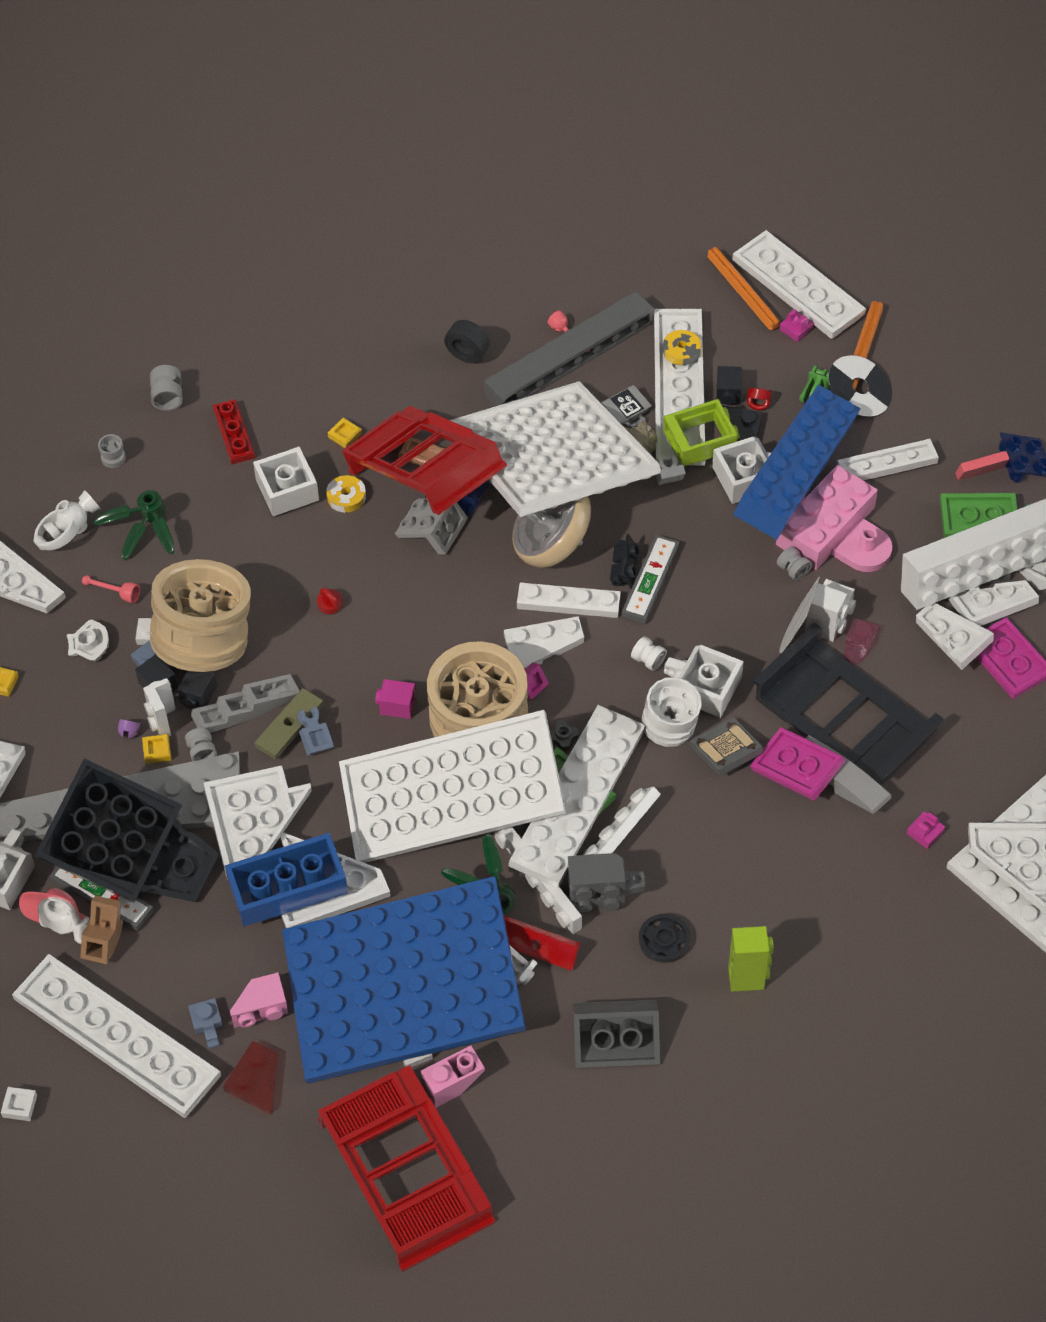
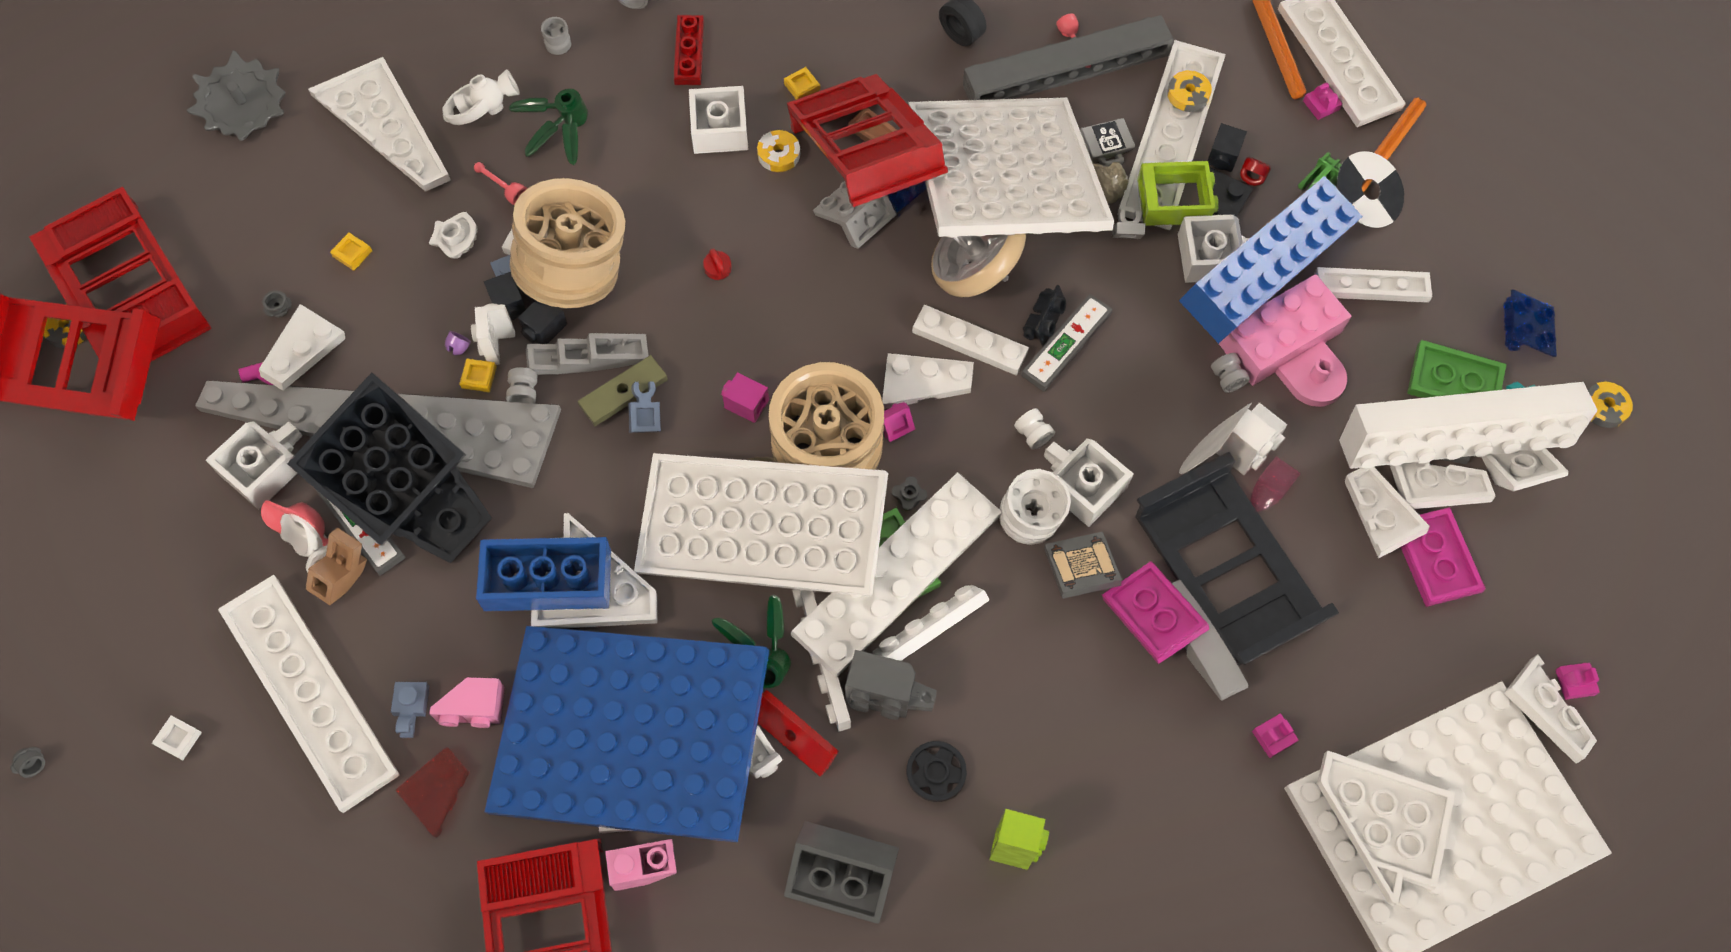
camera: 15 degrees right, 10 degrees up
white wing [204,766,311,881] -> none
coral tile [955,451,1009,481] -> none

